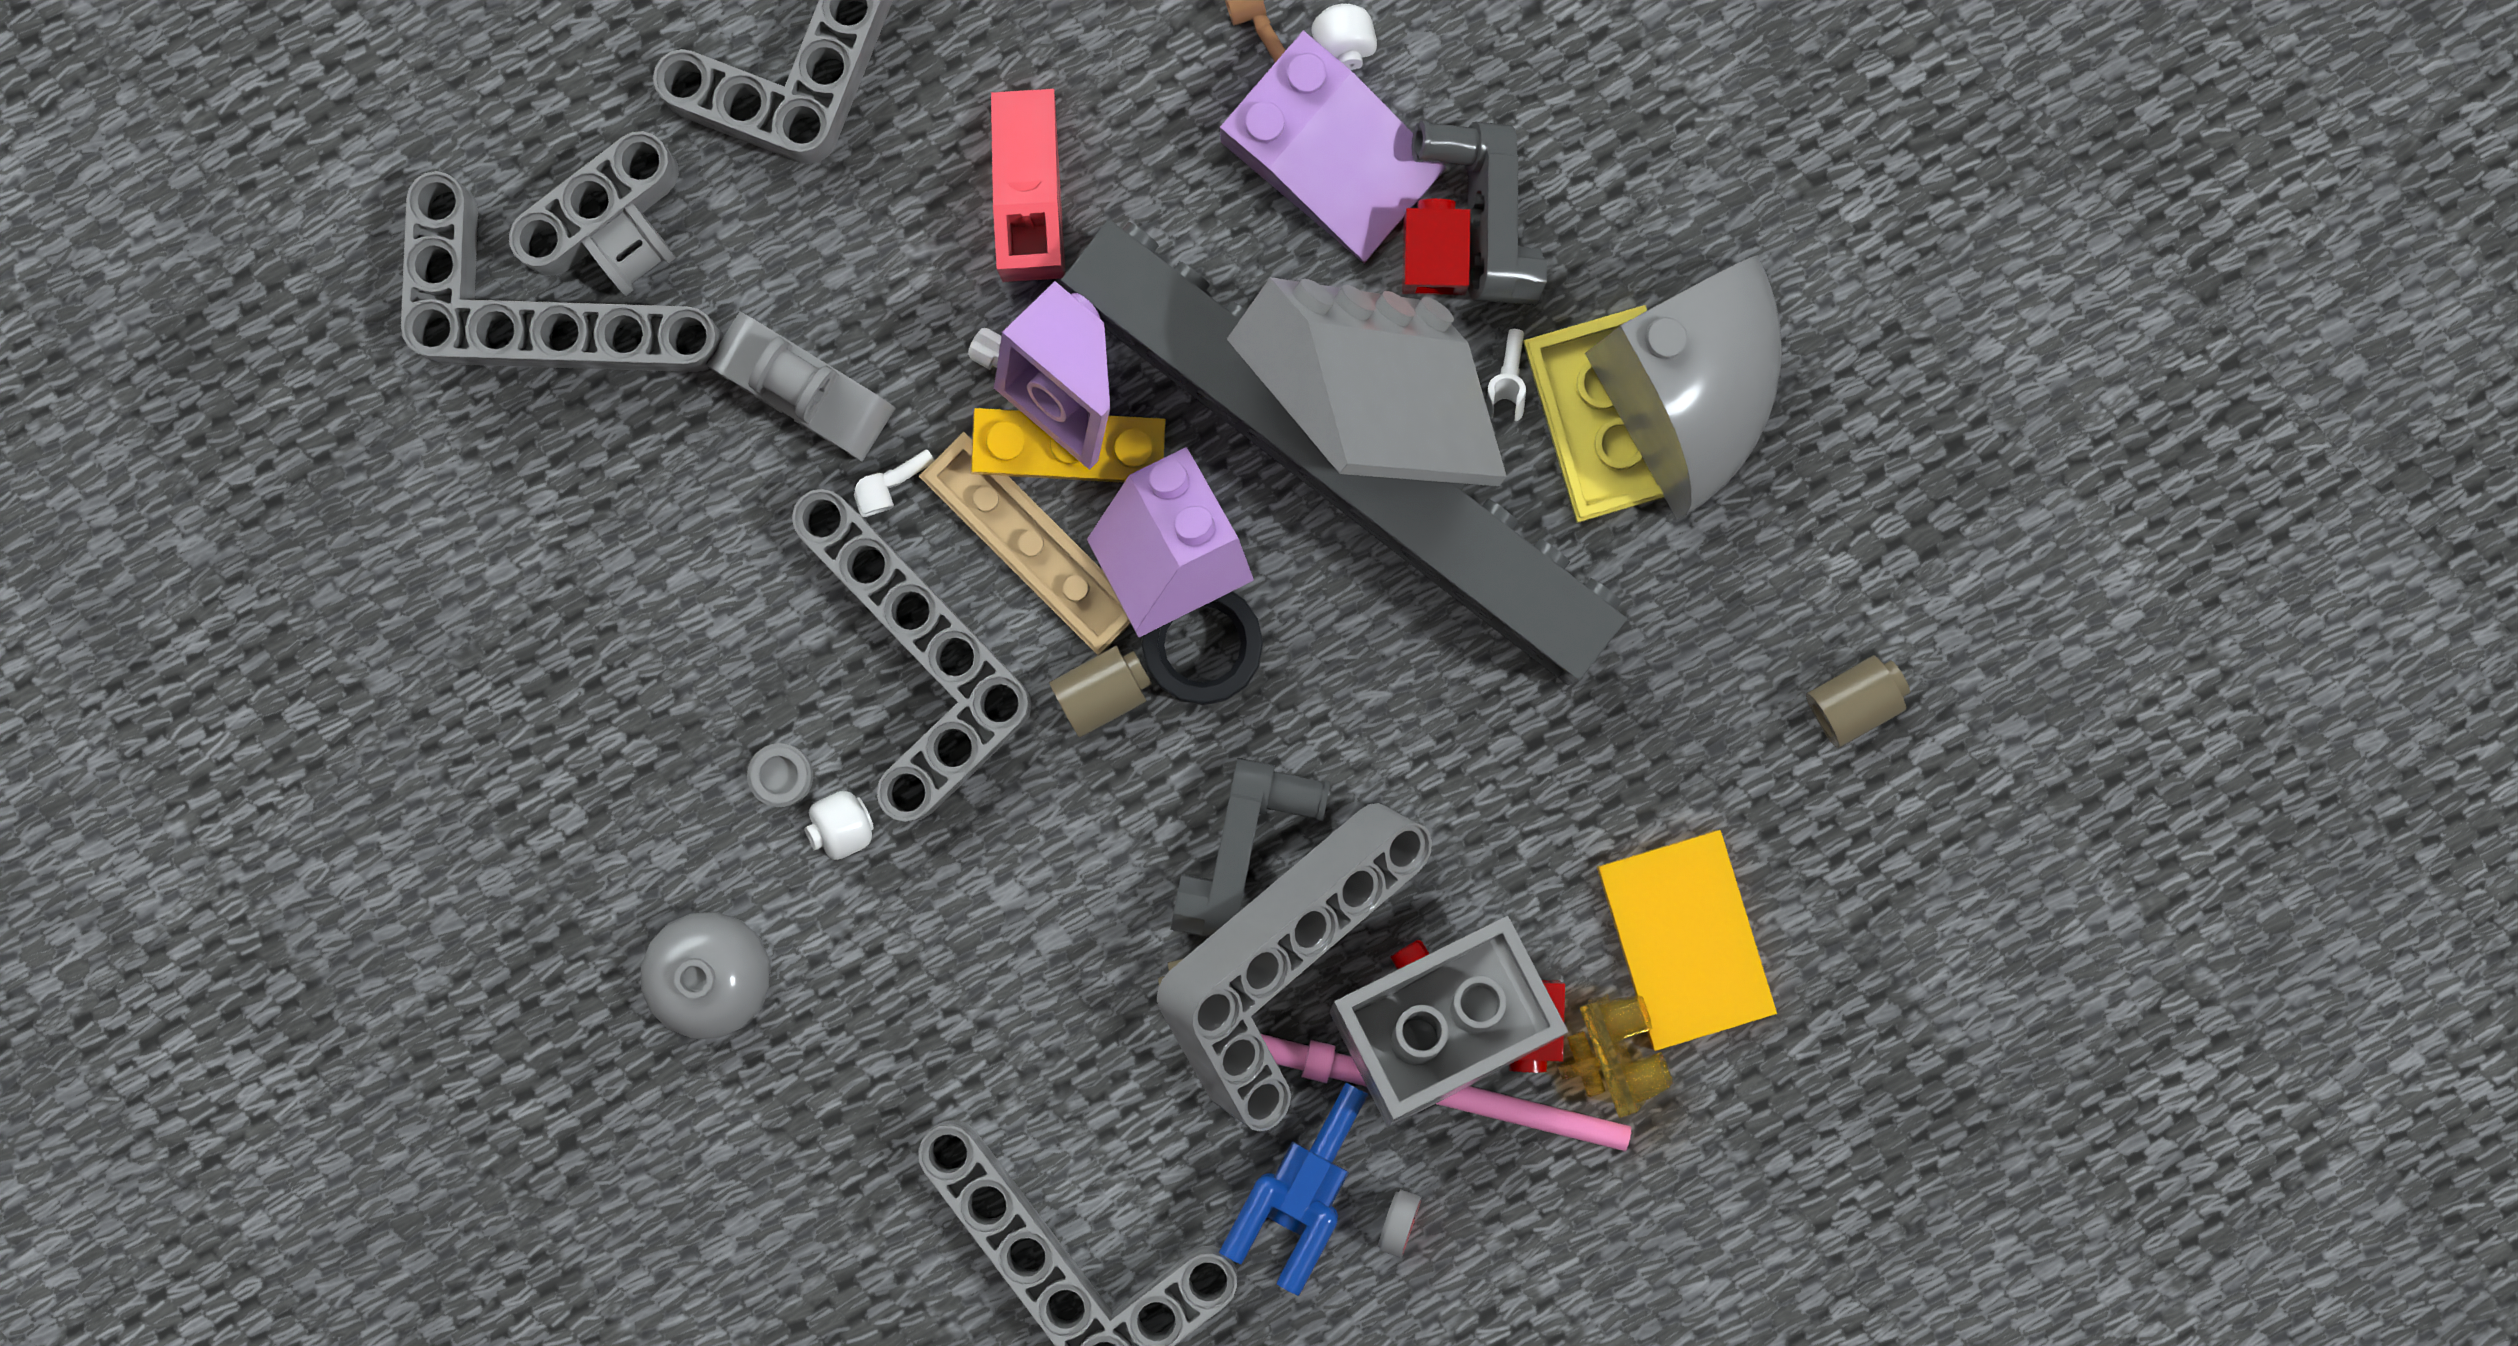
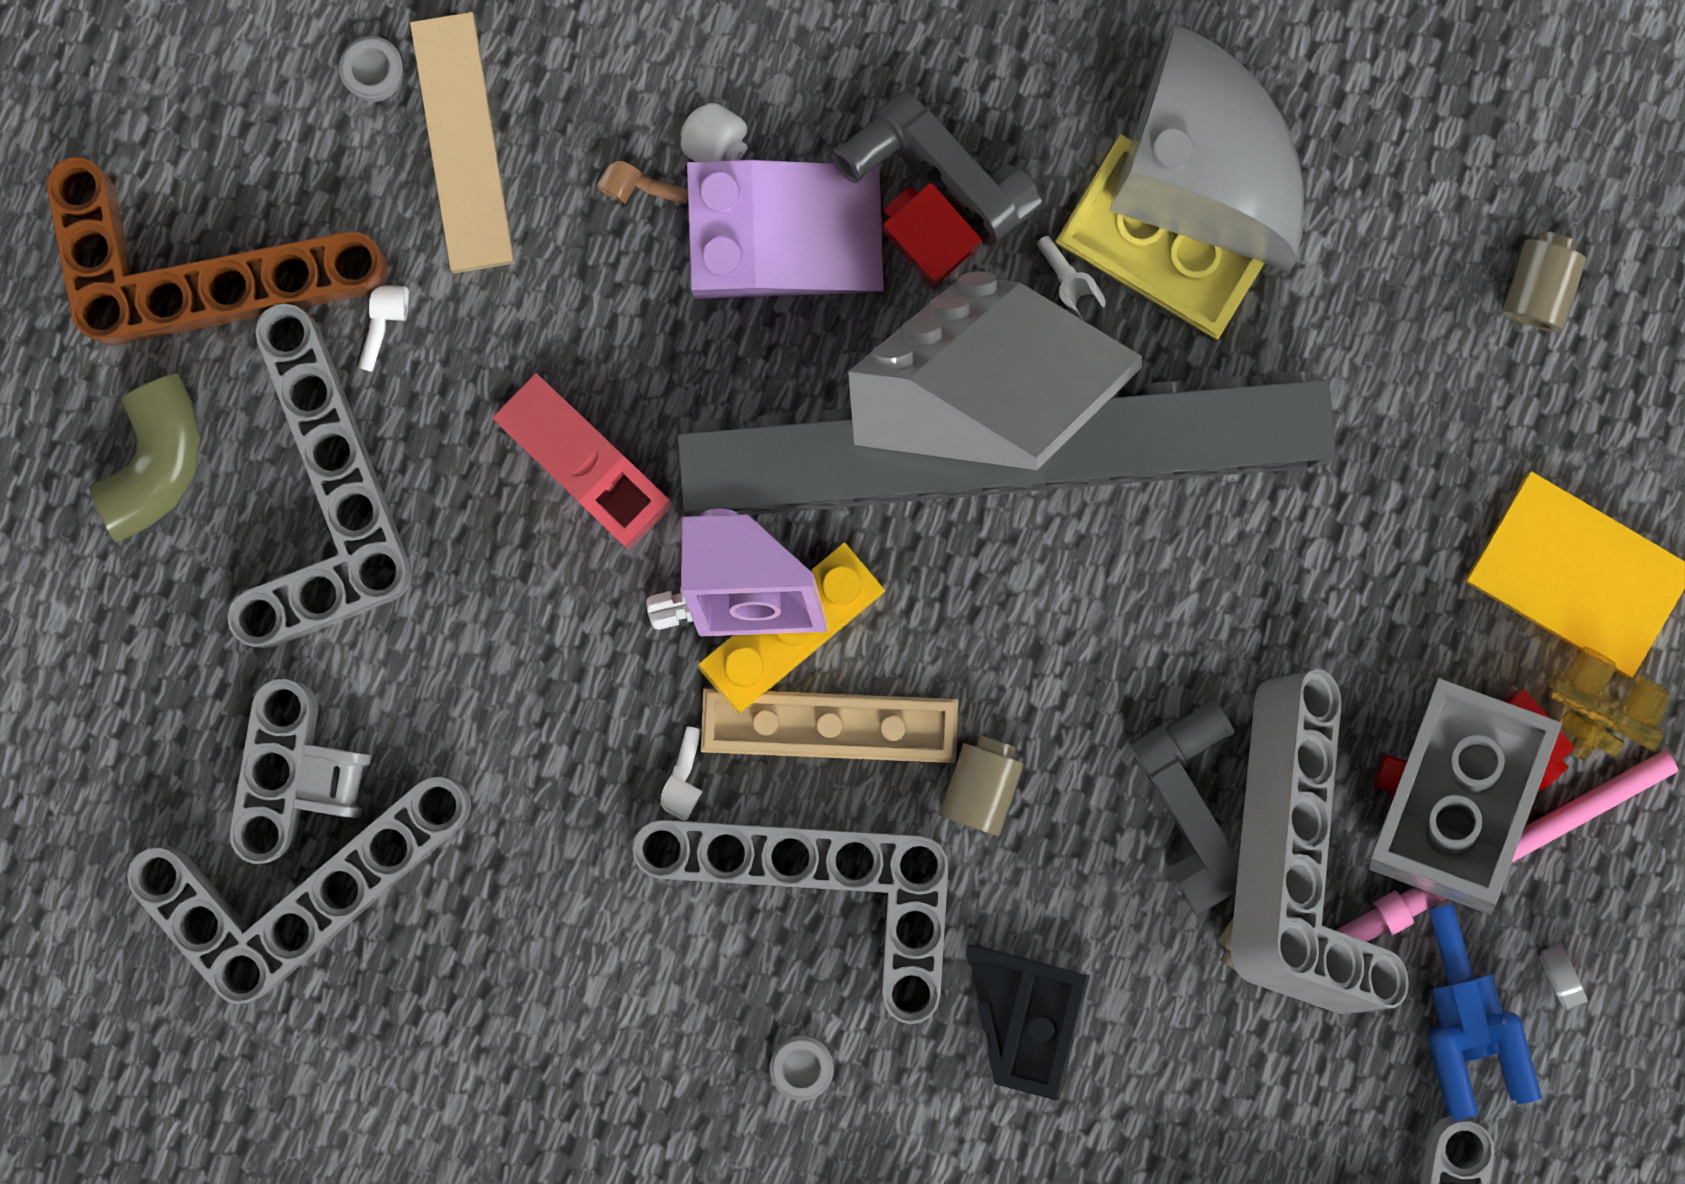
camera: 40 degrees left, 0 degrees up
light grey piece [706,312,896,462] -> none
white piece [805,791,874,860] -> none
lavender slope [1087,447,1254,638] -> none
black tyre [1141,592,1263,705] -> none
none -> black wing [966,944,1090,1101]

